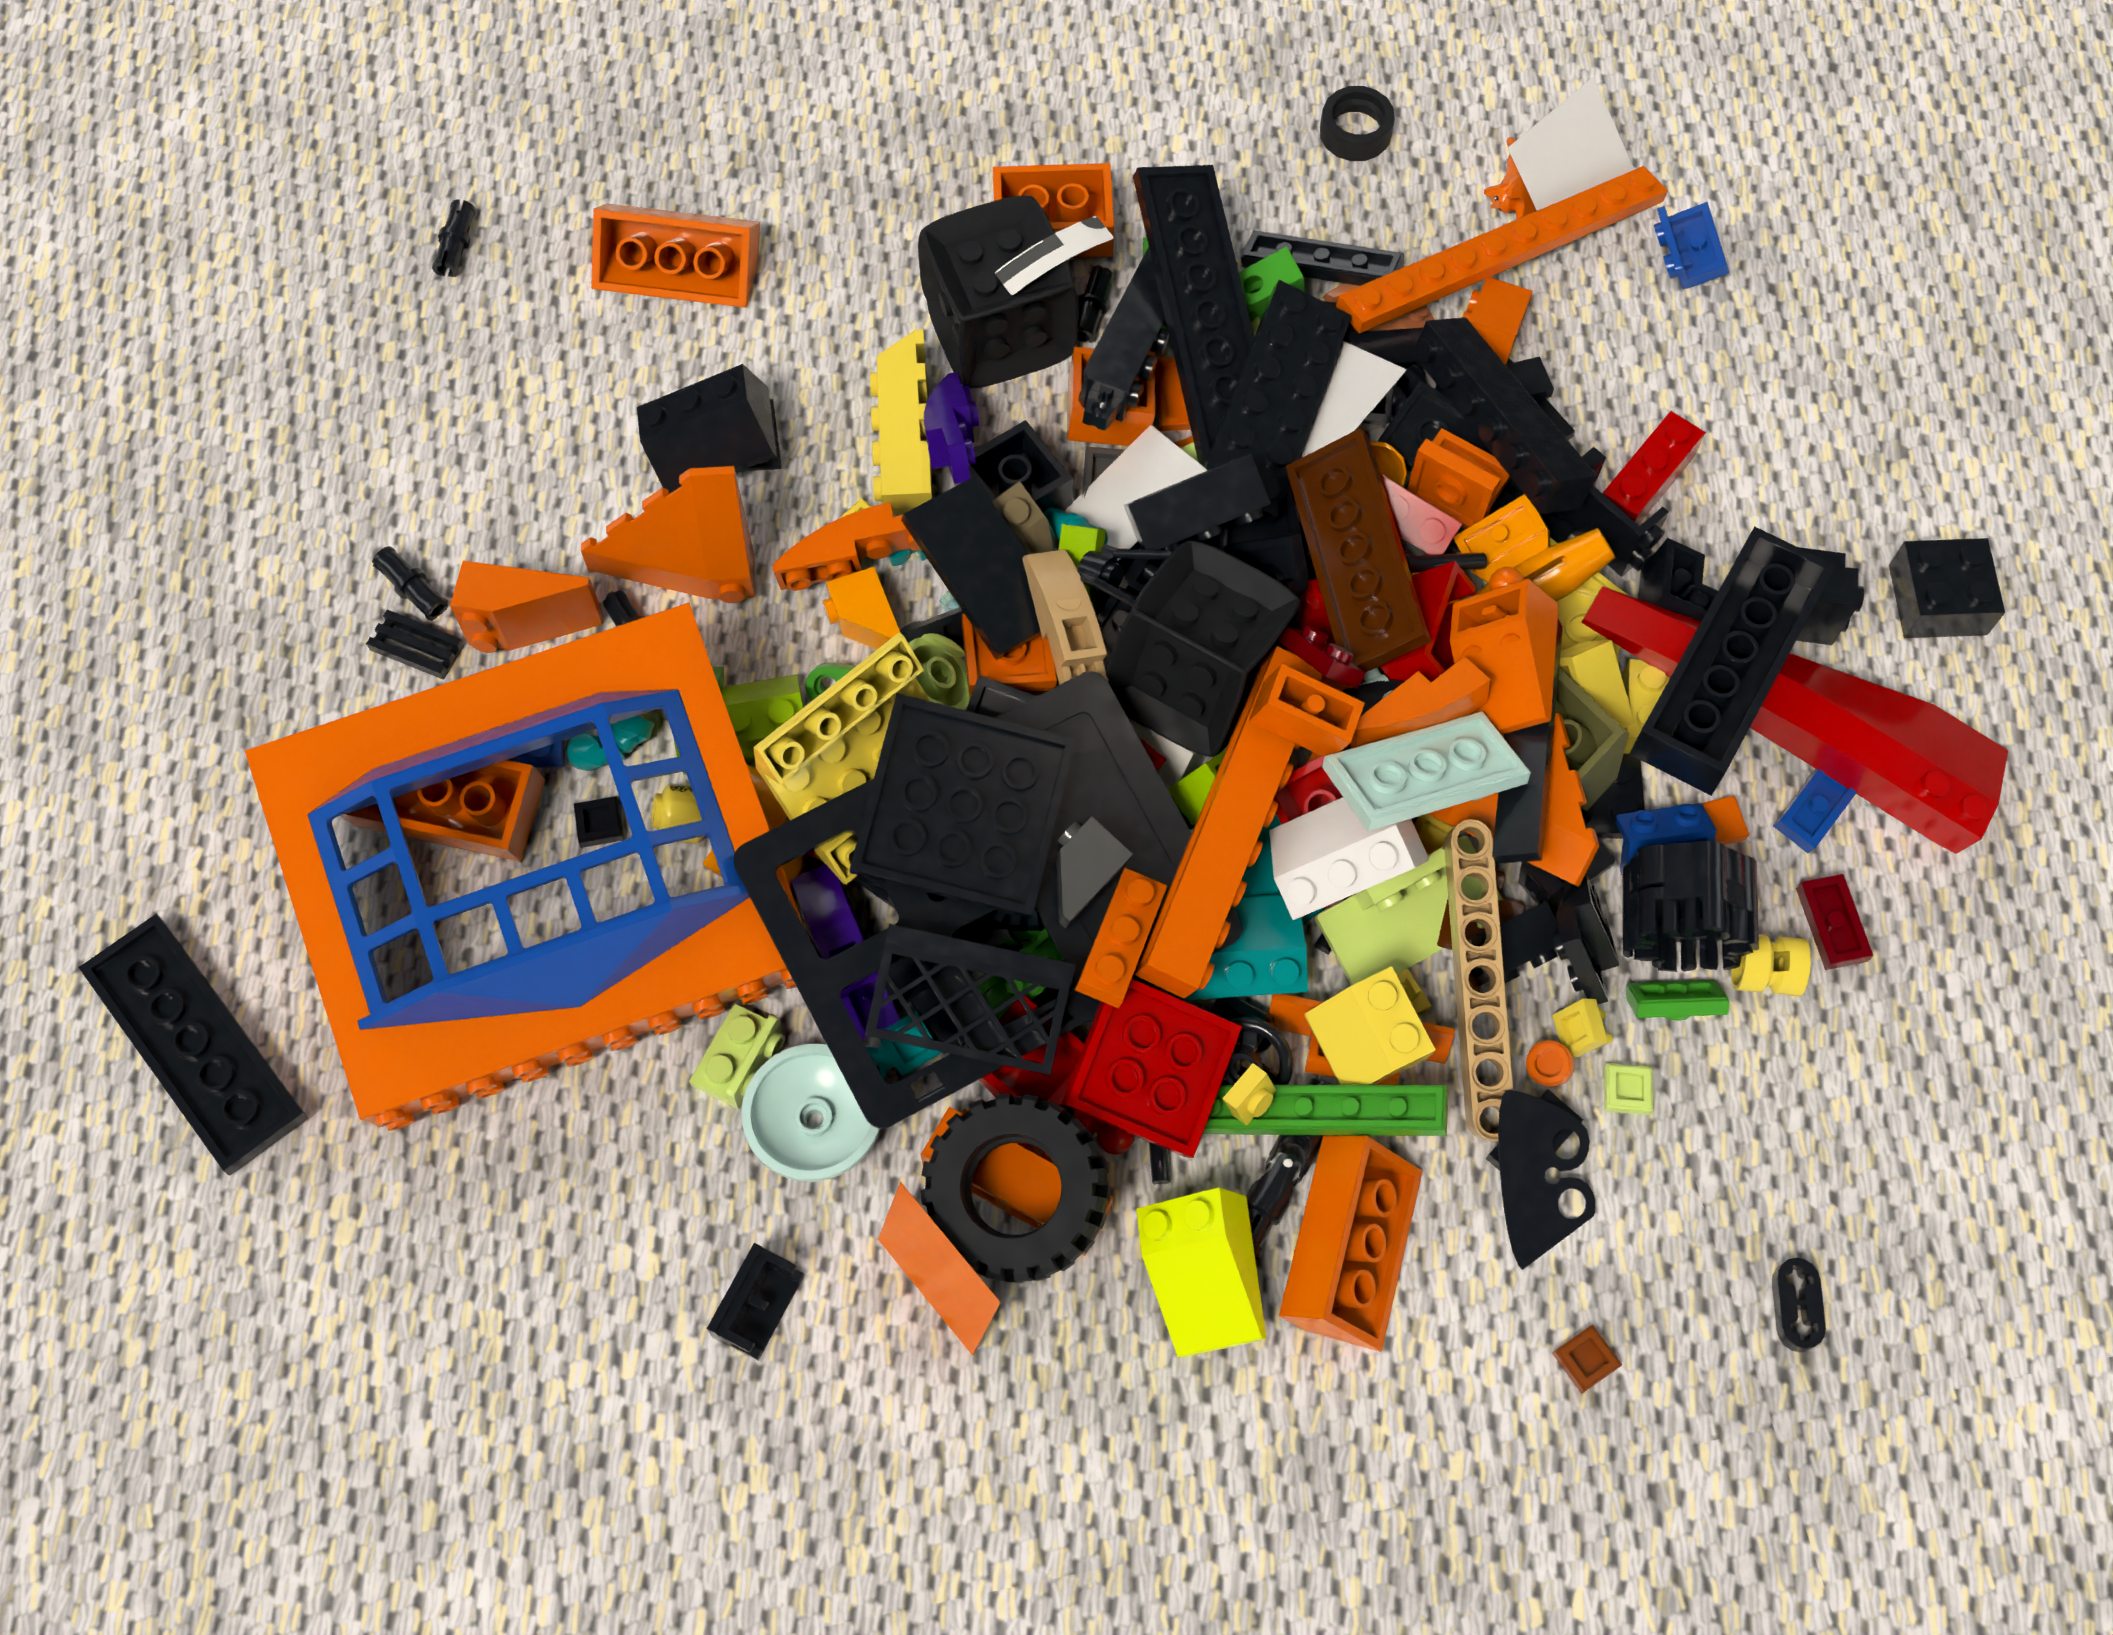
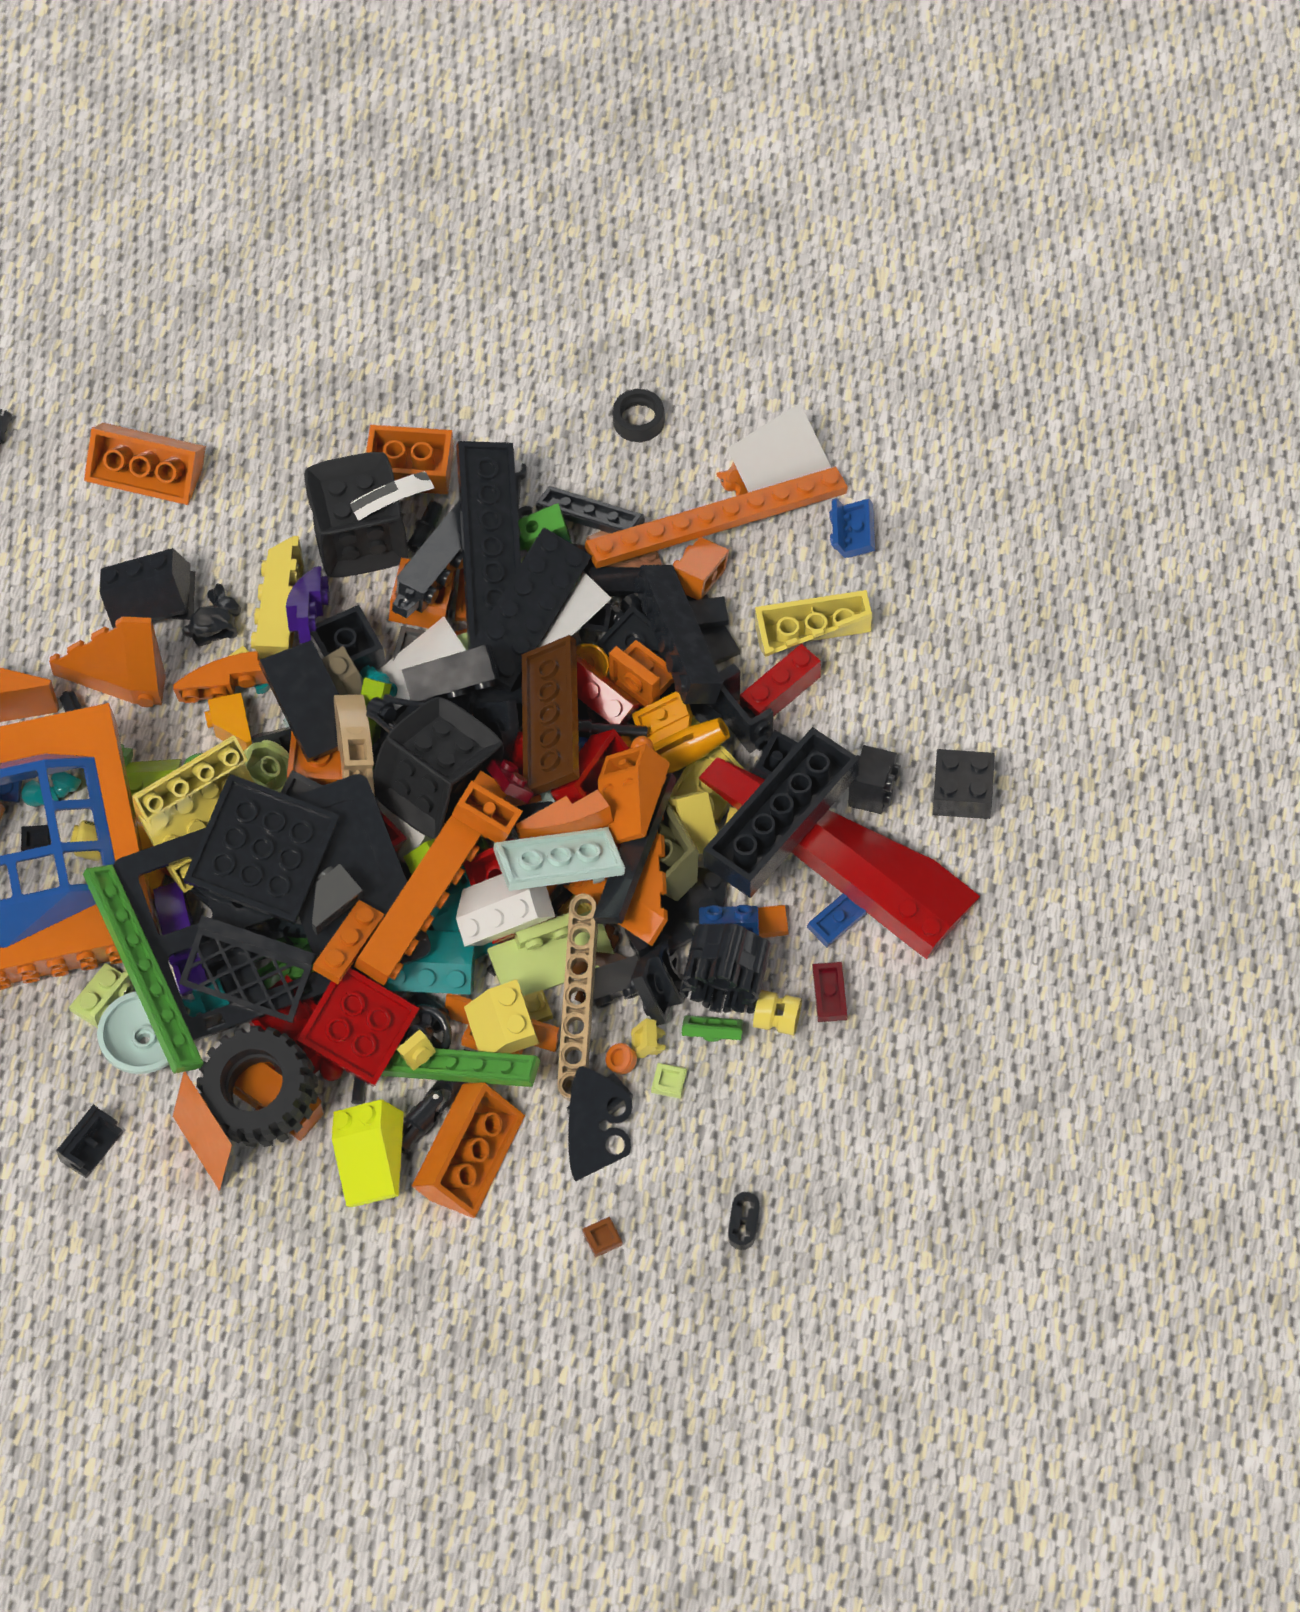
camera: 10 degrees right, 5 degrees down
none -> bright green tile [83,864,203,1074]
none -> black animal [181,583,241,647]
none -> light yellow wedge [755,590,872,657]

